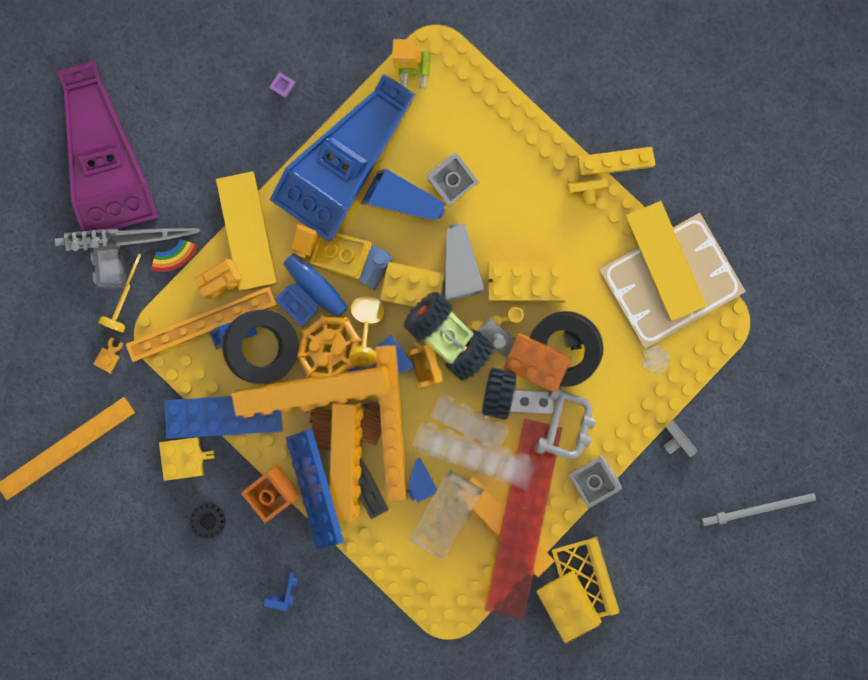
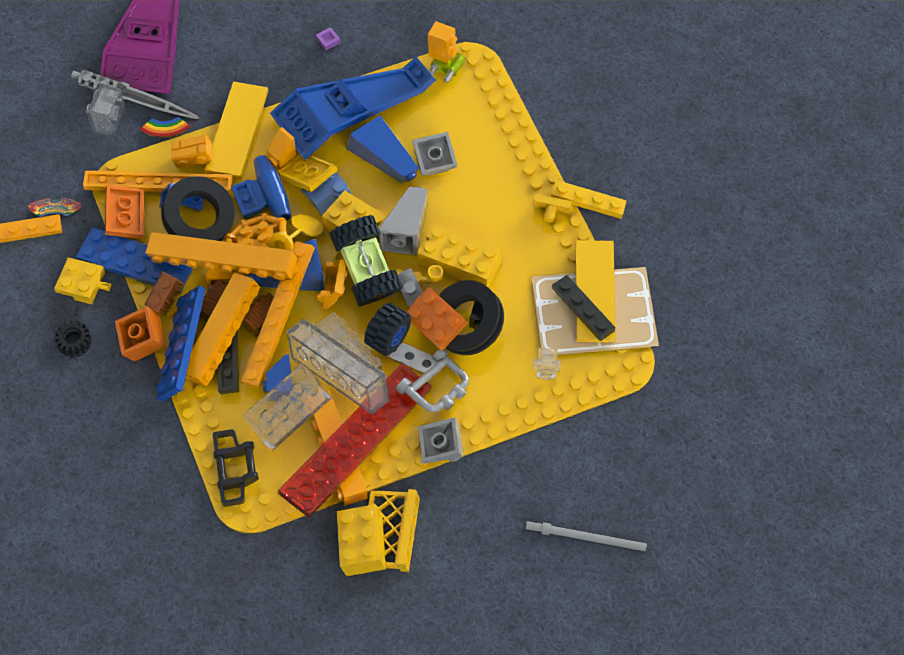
camera: 25 degrees right, 25 degrees down
light orange plate [93,337,124,373] -> none
yellow piece [98,254,141,332] -> none
blue bracket [264,571,298,611] -> none
light grey tile [664,420,697,457] -> none
none -> clear tile [28,198,81,217]
none -> orange plate [105,185,144,239]
none -> dark orange brick [144,271,184,316]
none -> black bar [213,429,259,507]
none -> pearl dark grey plate [552,275,616,341]

